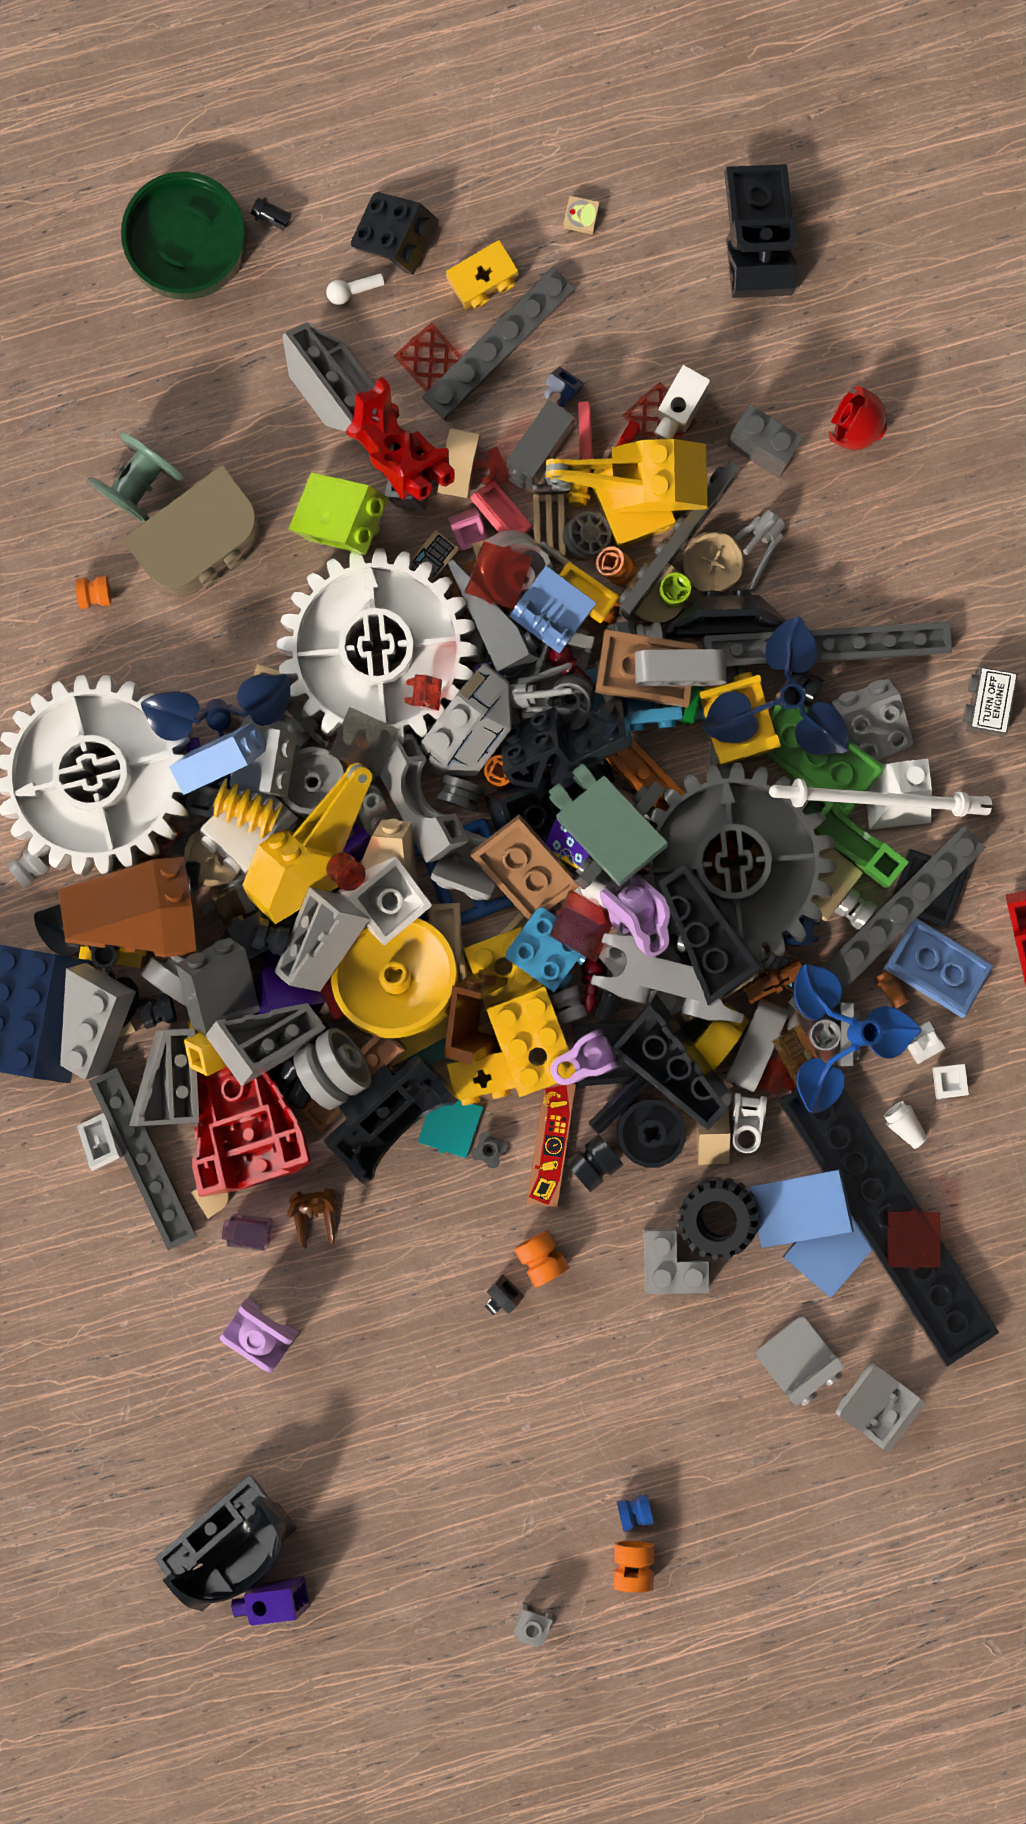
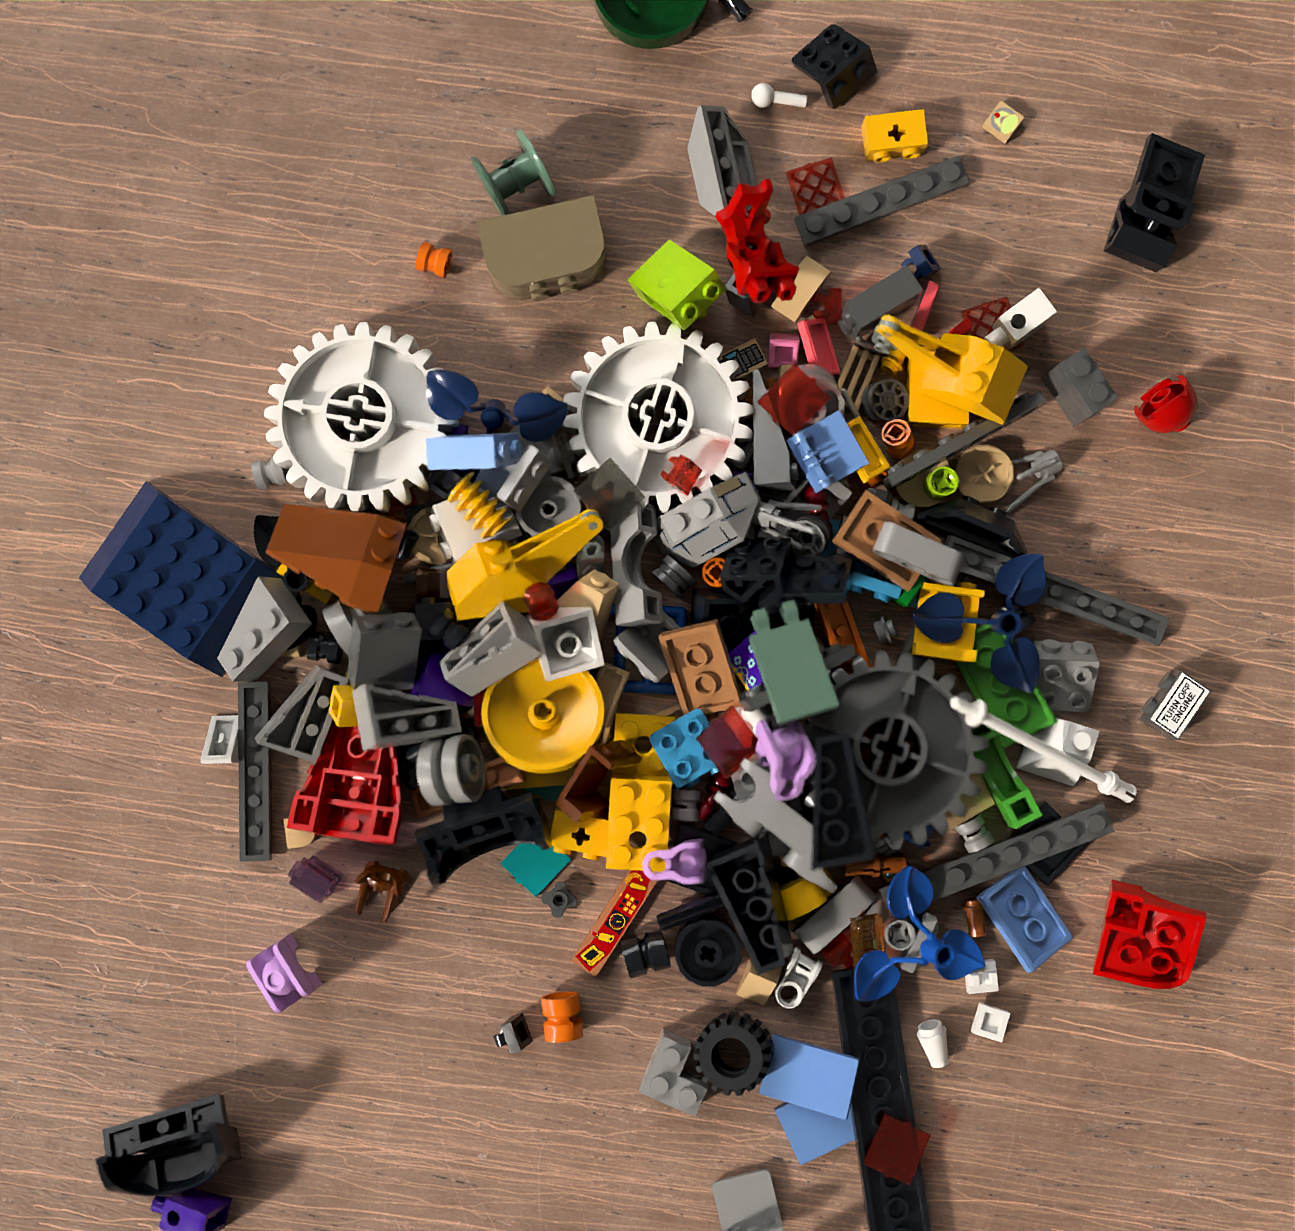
camera: 25 degrees right, 0 degrees up
none -> light grey plate [874,615,898,645]

